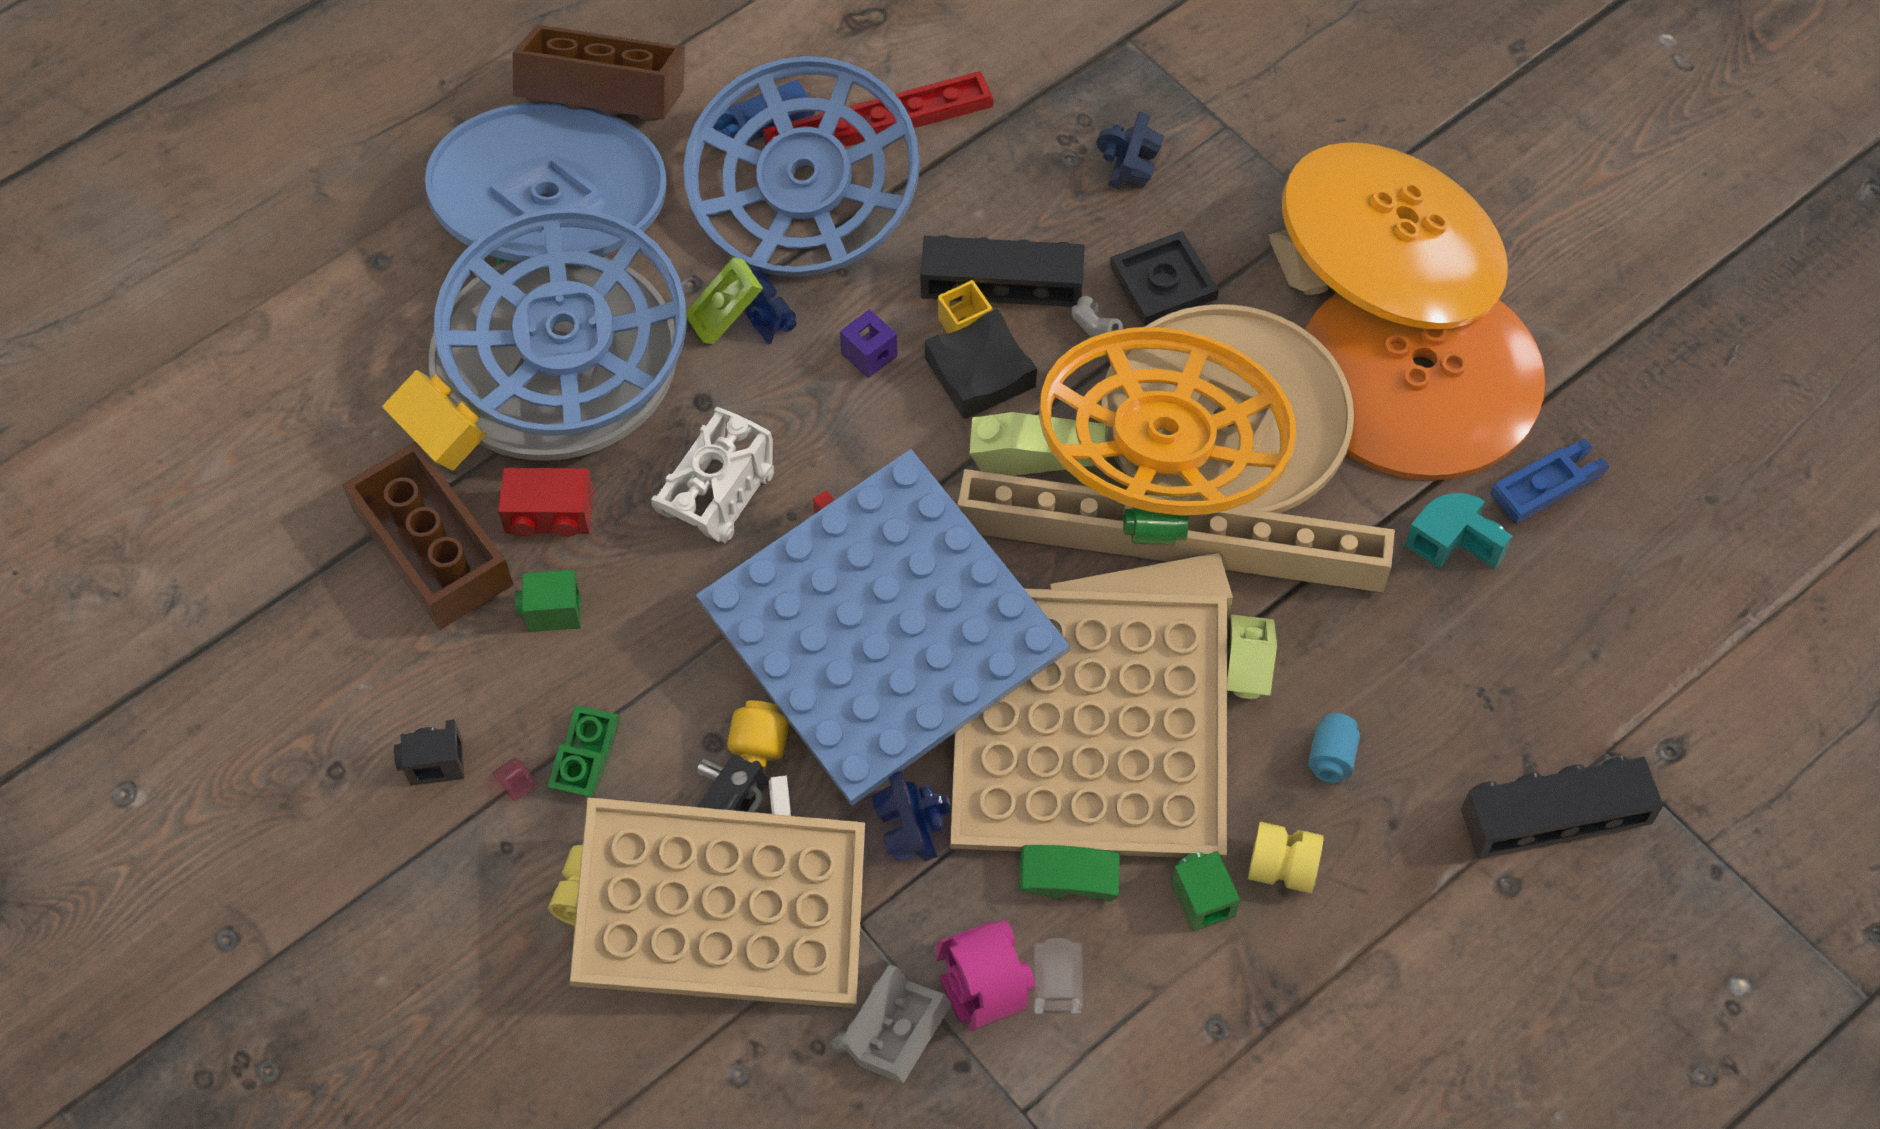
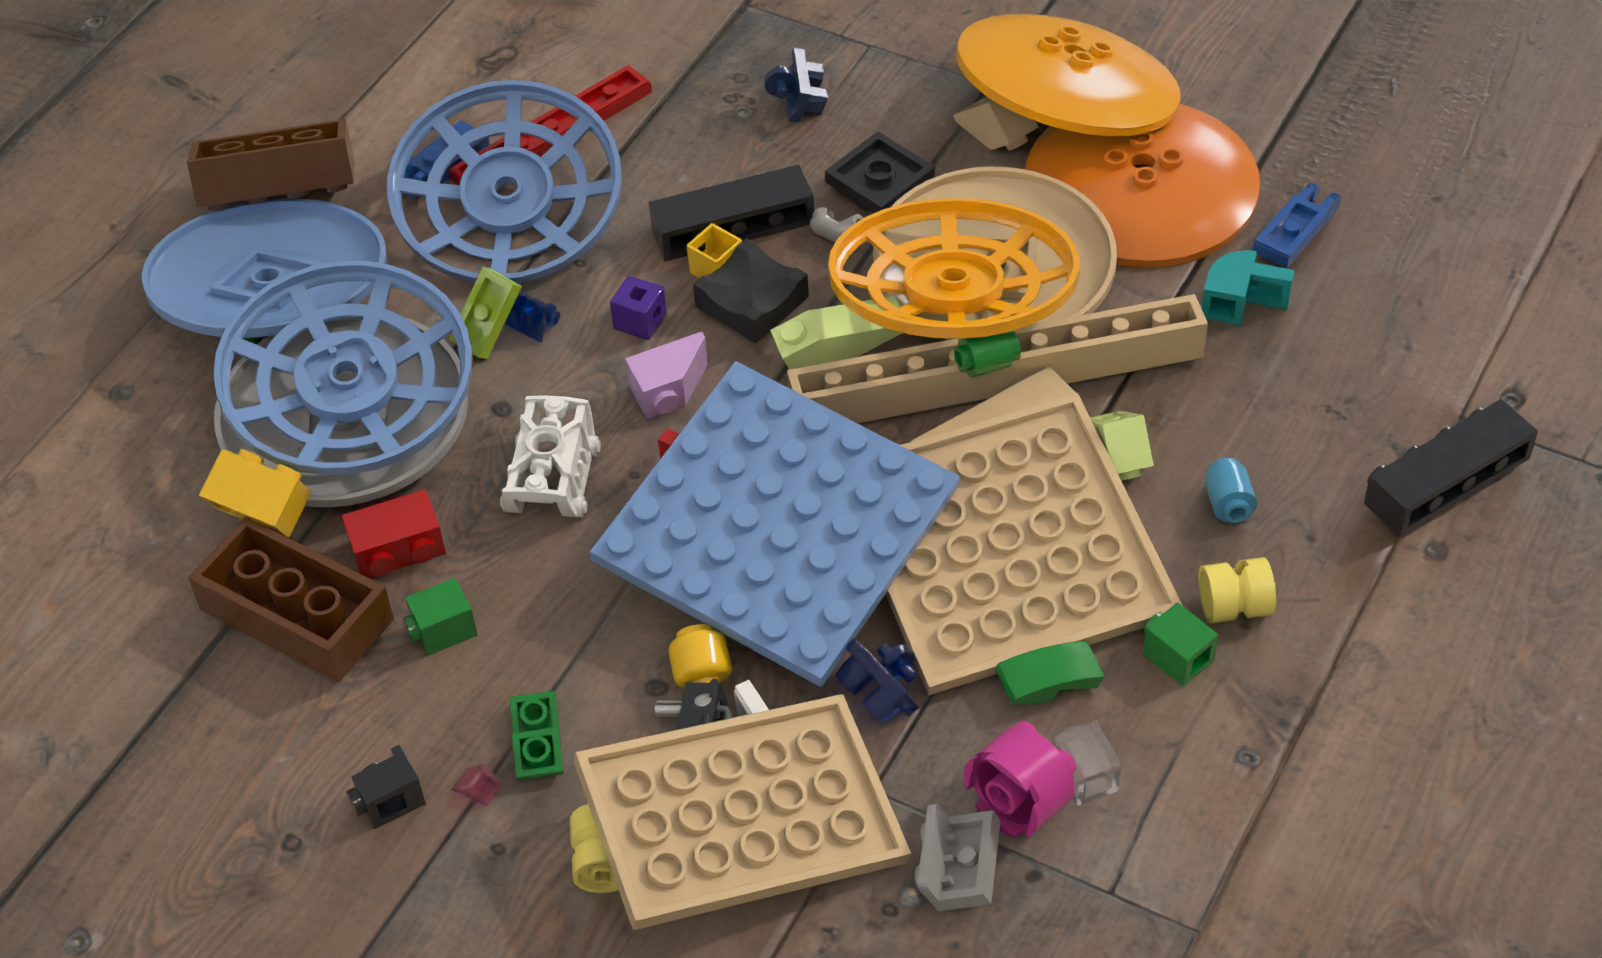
camera: 20 degrees left, 10 degrees down
none -> lavender slope [625,332,708,420]

